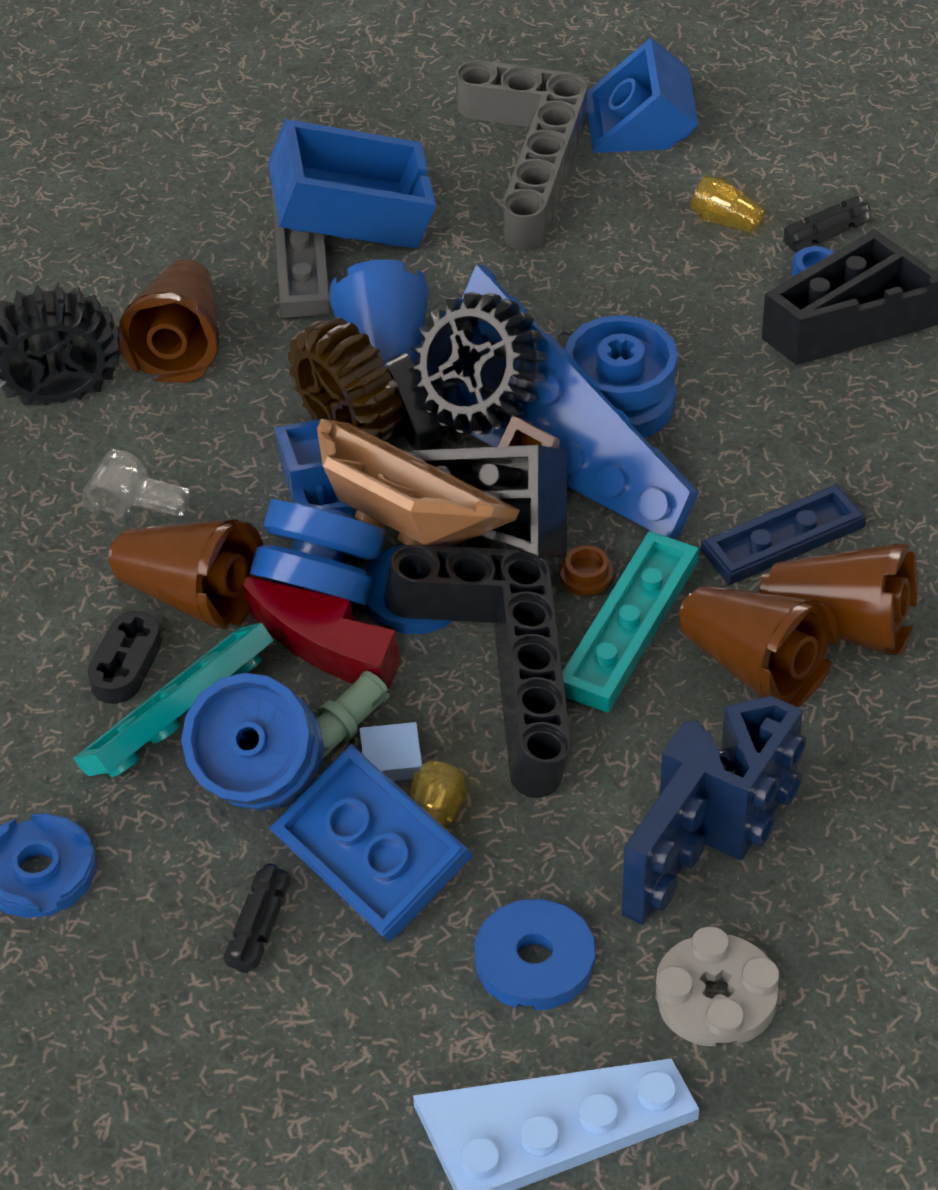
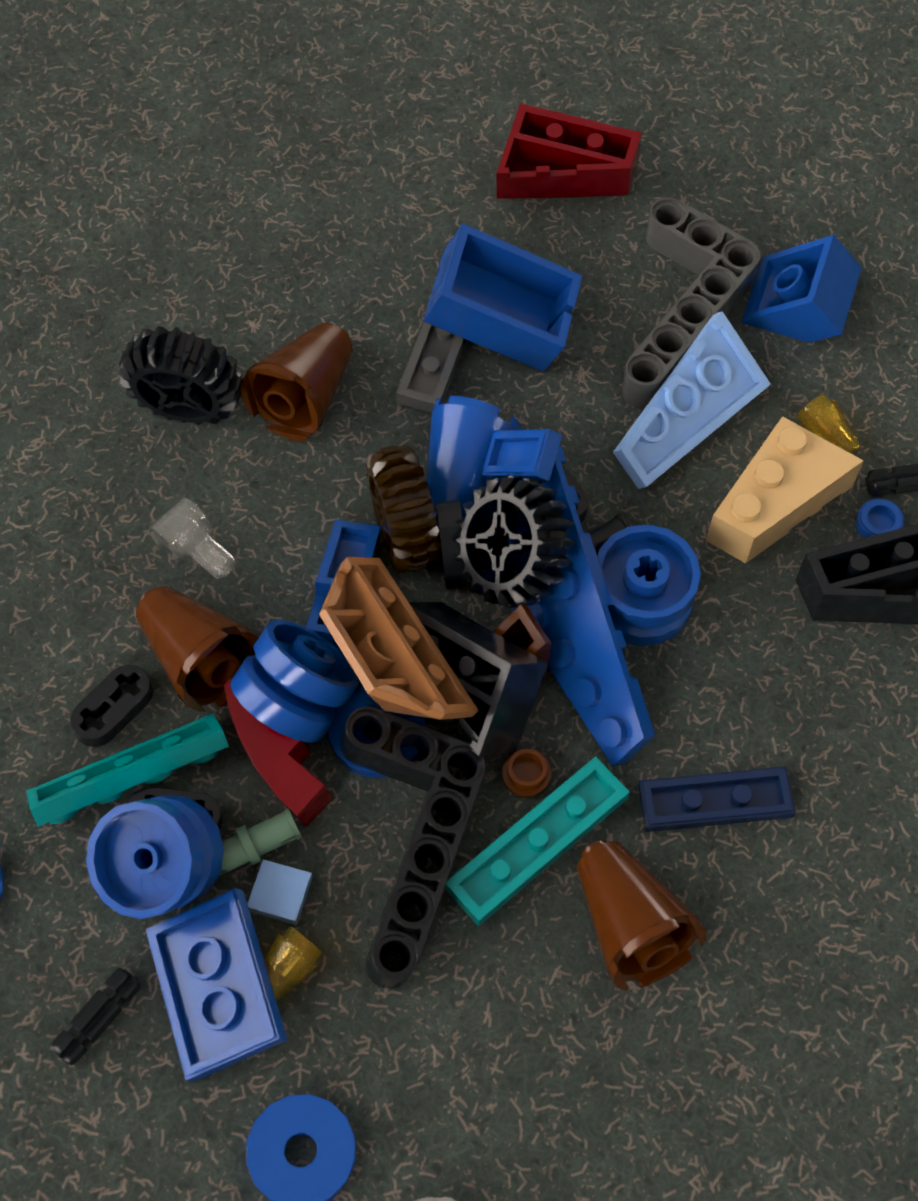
camera: 20 degrees right, 15 degrees up
dark blue piece [622,696,806,925] -> none
reddish brown cone [759,544,918,655] -> none
none -> blue tile [482,429,562,481]
none -> dark red wedge [496,103,642,199]
none -> light blue wing [613,311,771,489]
none -> tan wedge [706,416,864,563]

